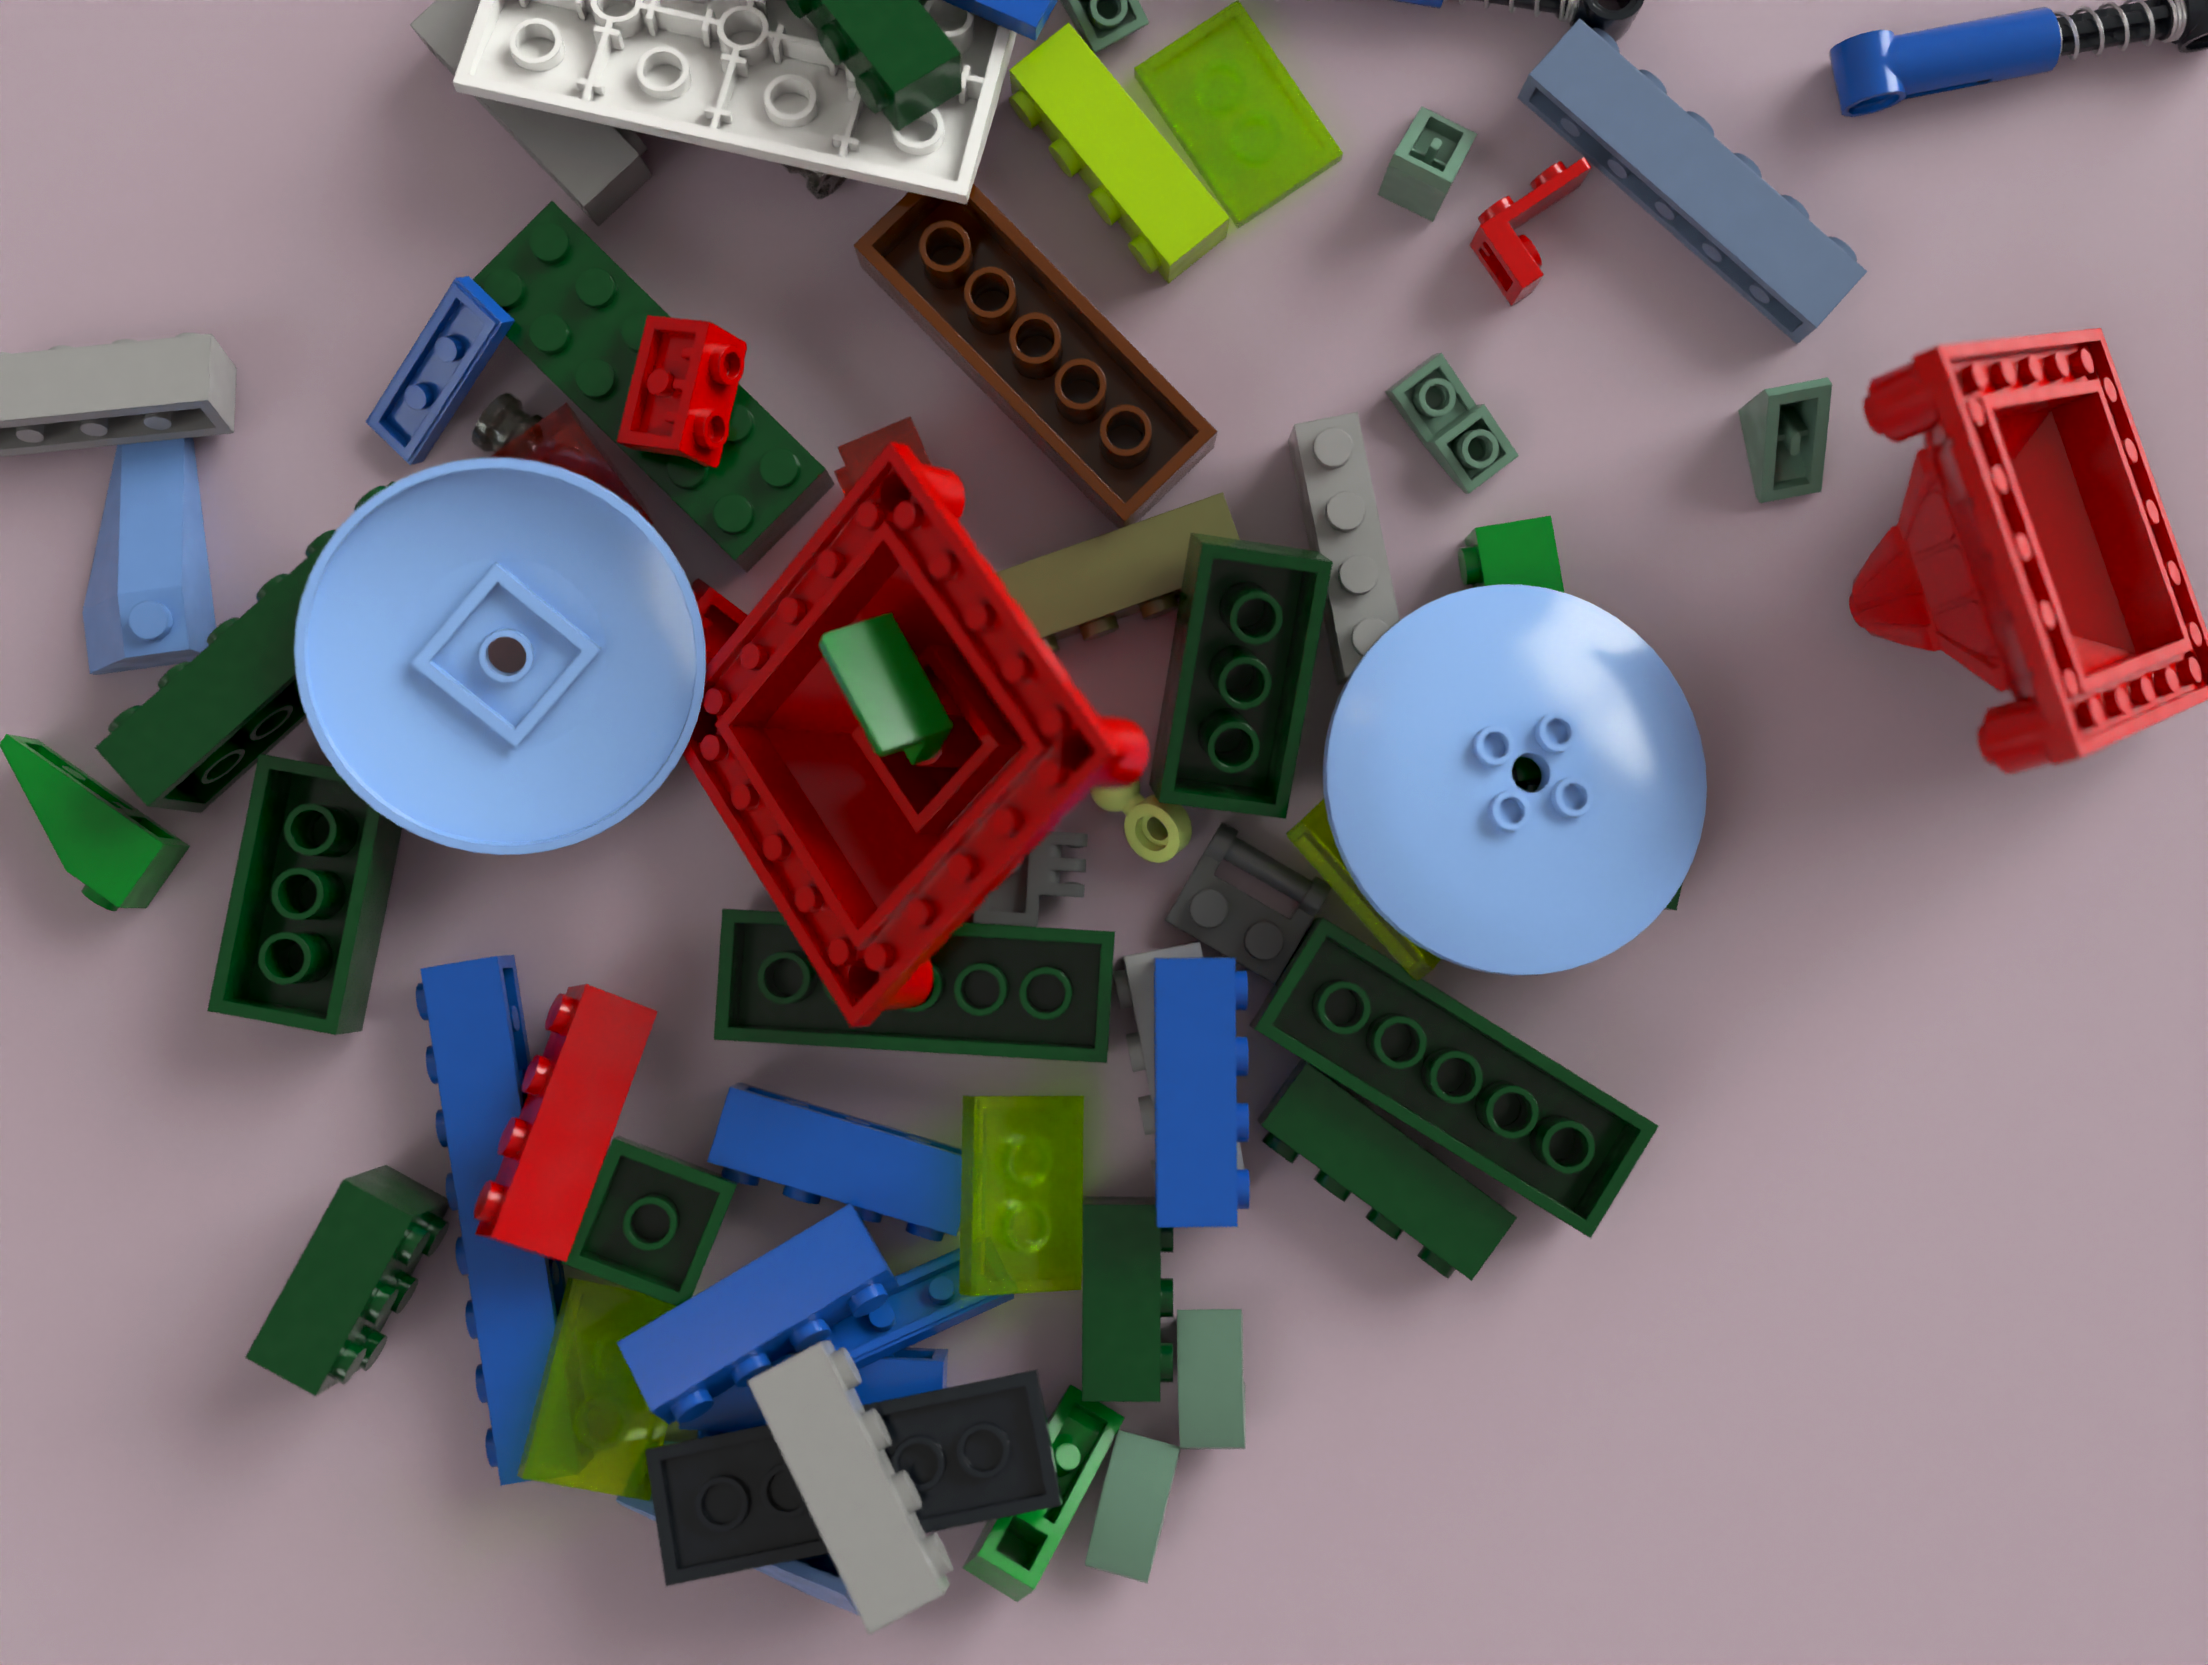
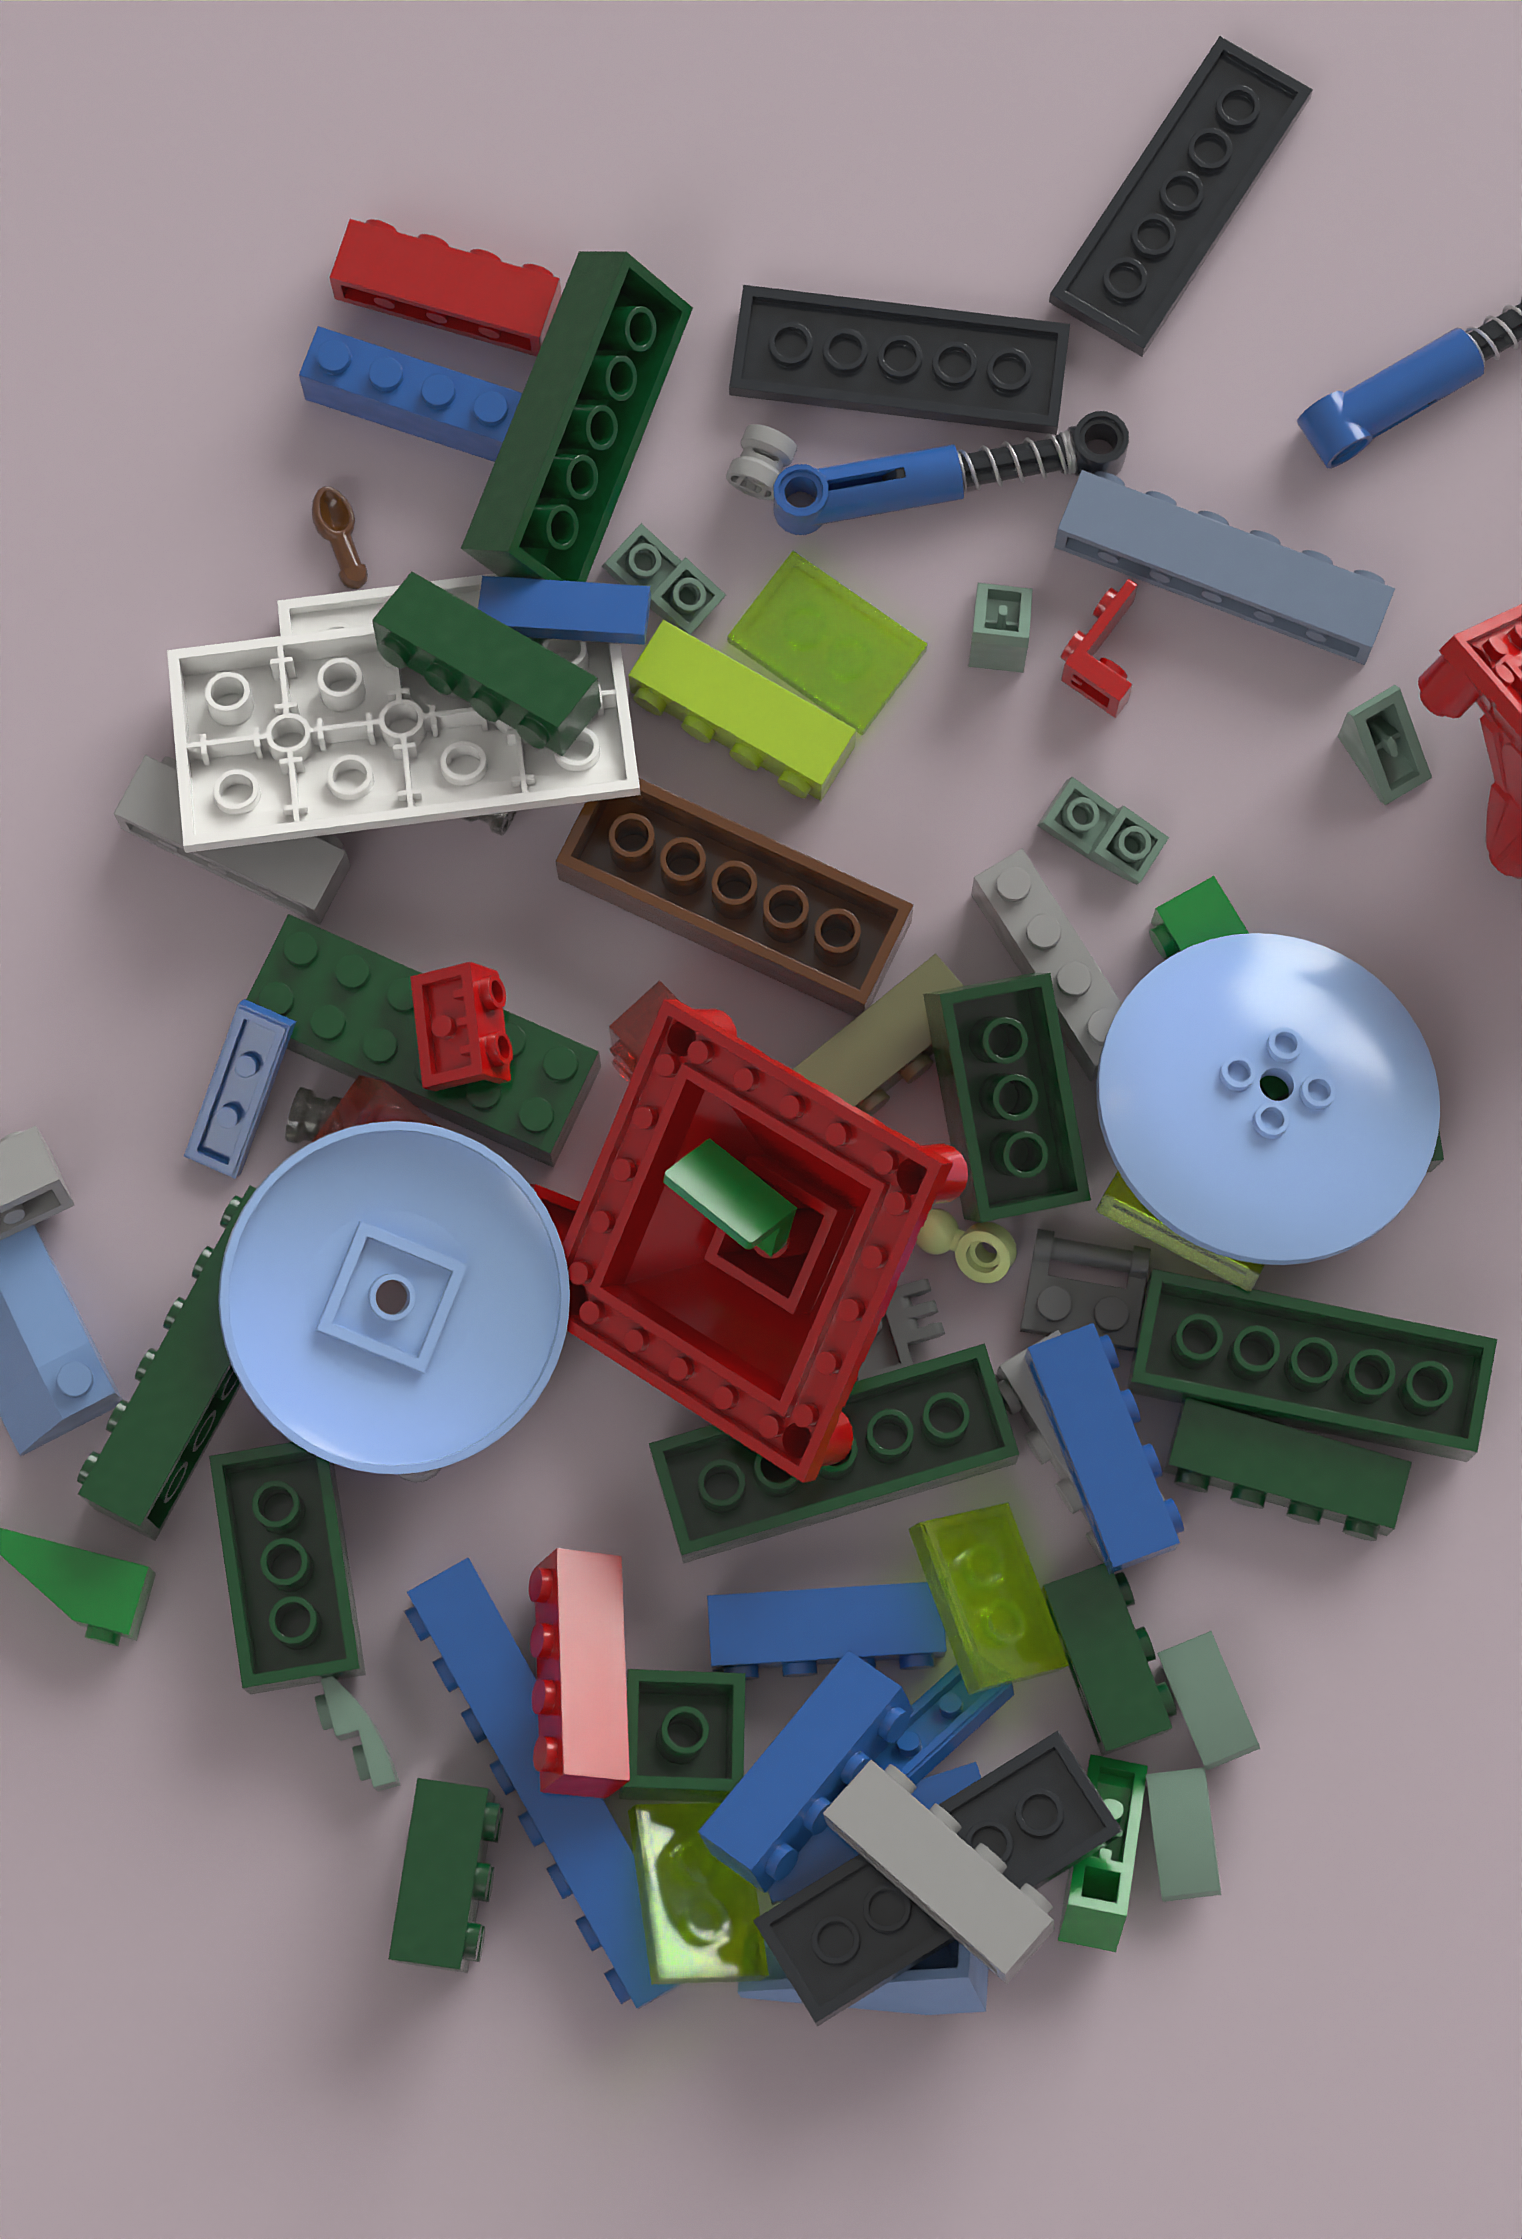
camera: 20 degrees left, 10 degrees down
none -> sand green slope [315,1676,400,1791]

